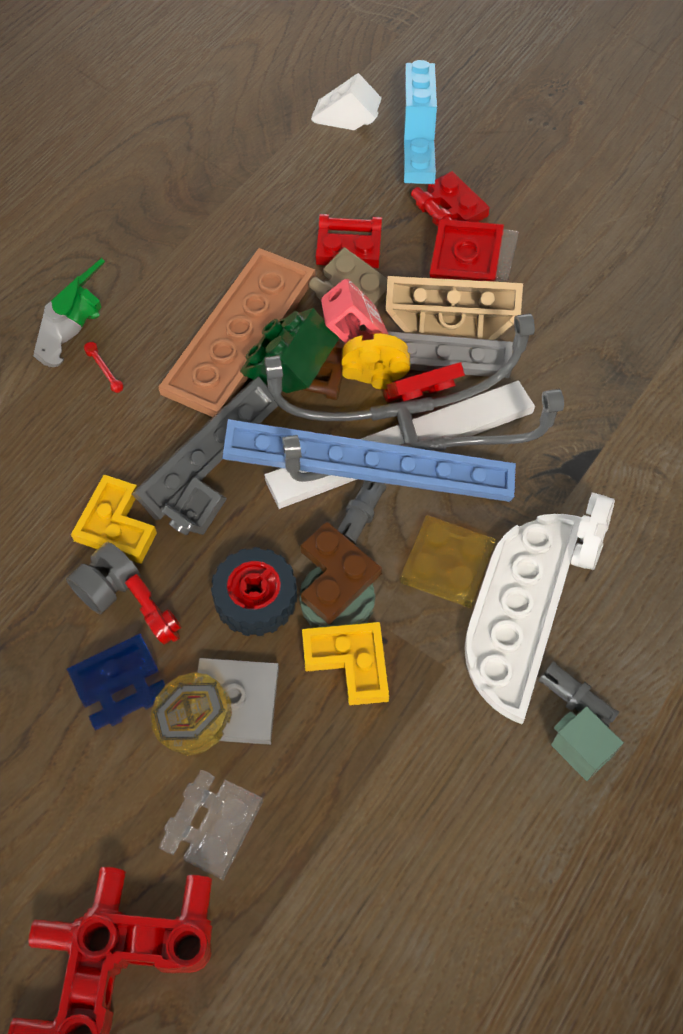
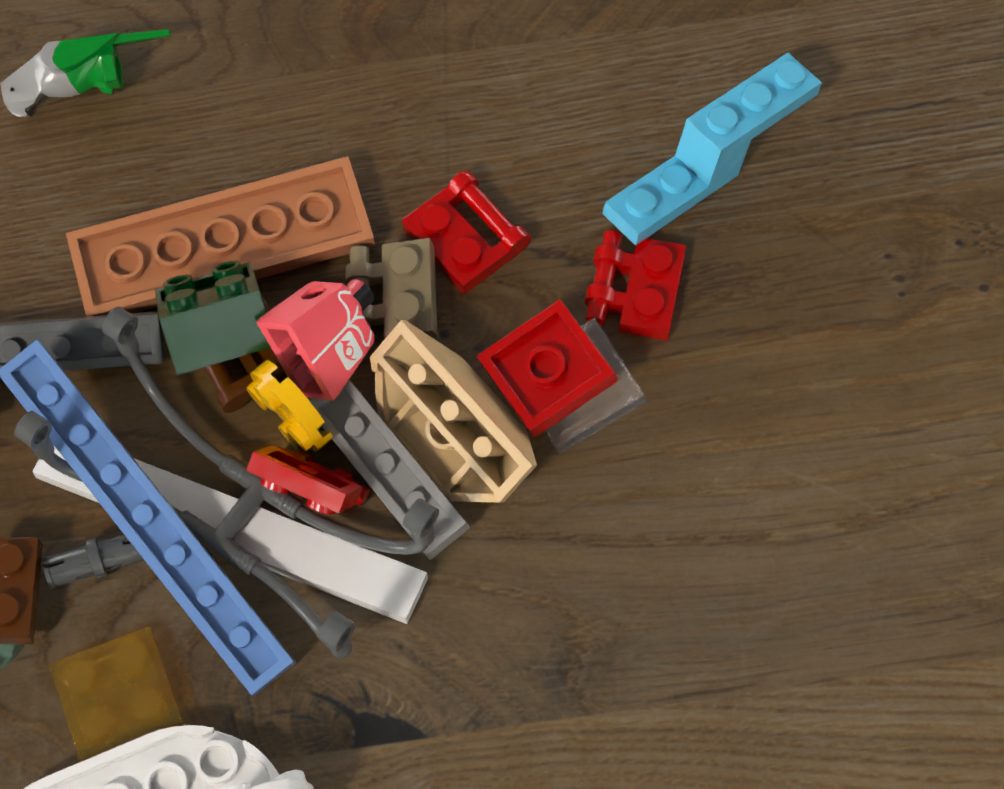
camera: 50 degrees right, 5 degrees up
red hinge [84,342,124,393] -> none
white slope [311,73,382,130] -> none

